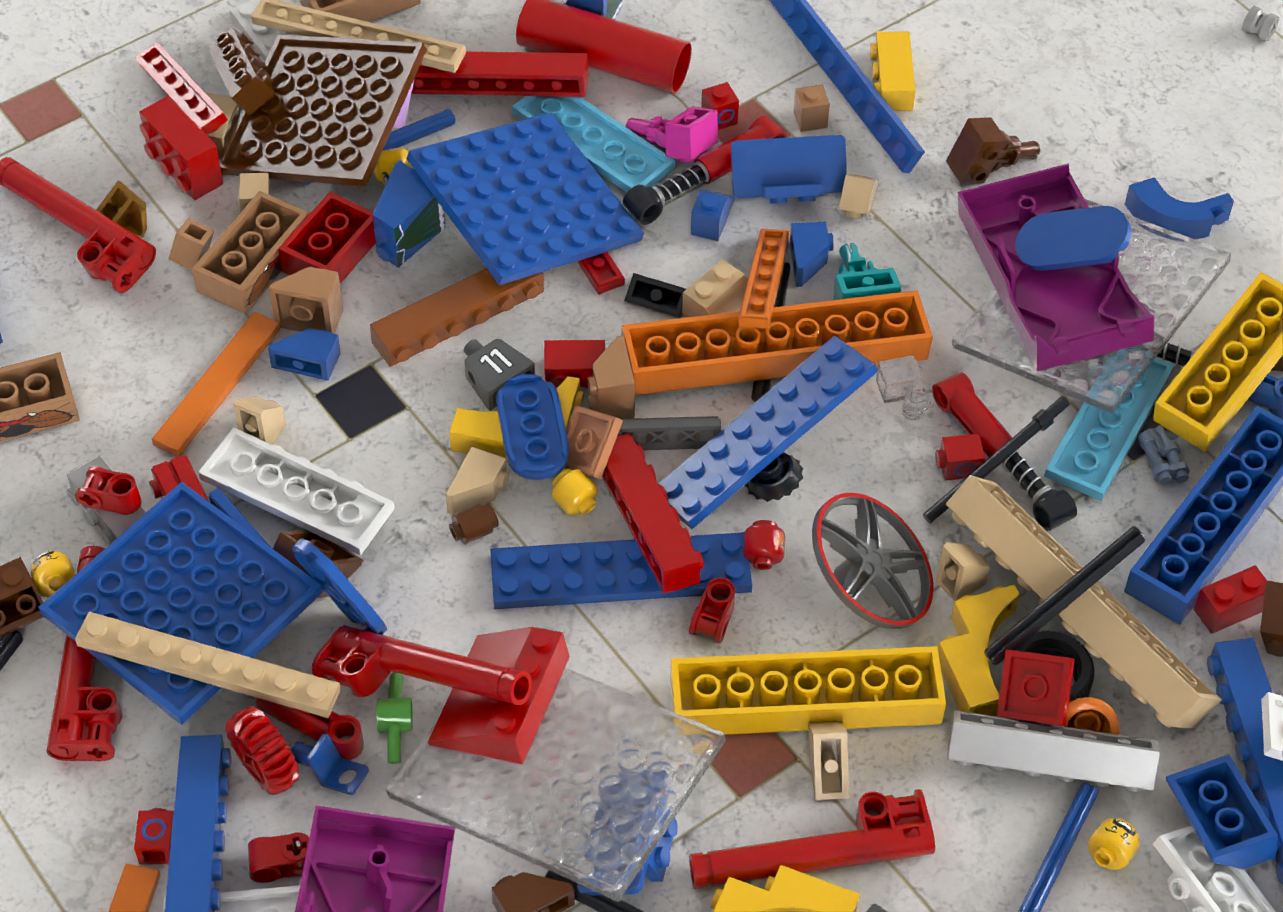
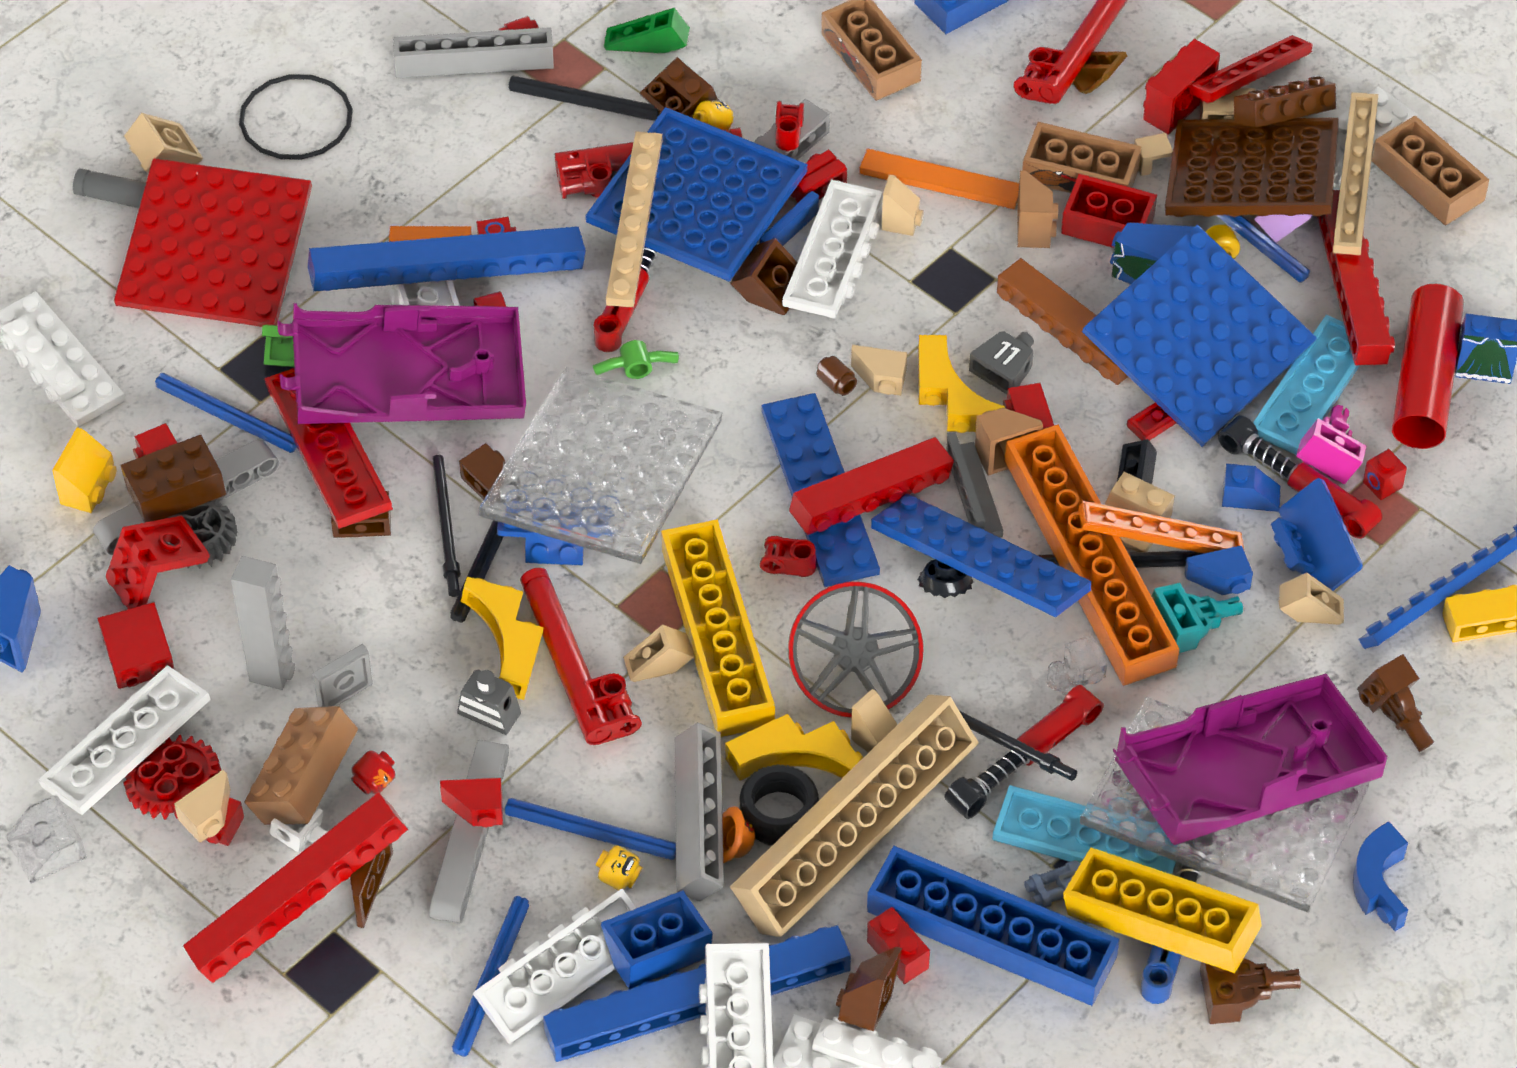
camera: 80 degrees right, 0 degrees up
medium nougat brick [168,218,215,270] -> none
red gear [225,706,300,795] -> none
blue slope [268,328,341,381] -> none
blue bracket [291,734,369,795] -> none
blue tile [292,538,387,635] -> none
red piece [312,625,532,705] -> none
red slope [428,627,570,765] -> none
blue tile [496,374,569,480] -> none
yellow head [551,468,598,516] -> none
nougat tile [565,405,623,480] -> none
red head [743,520,785,570] -> none
medium nougat brick [794,84,830,132] -> none
red brick [935,433,985,481] -> none
black axle [984,526,1146,665] -> none
red tile [997,649,1075,726] -> none
blue tile [1015,206,1132,271] -> none

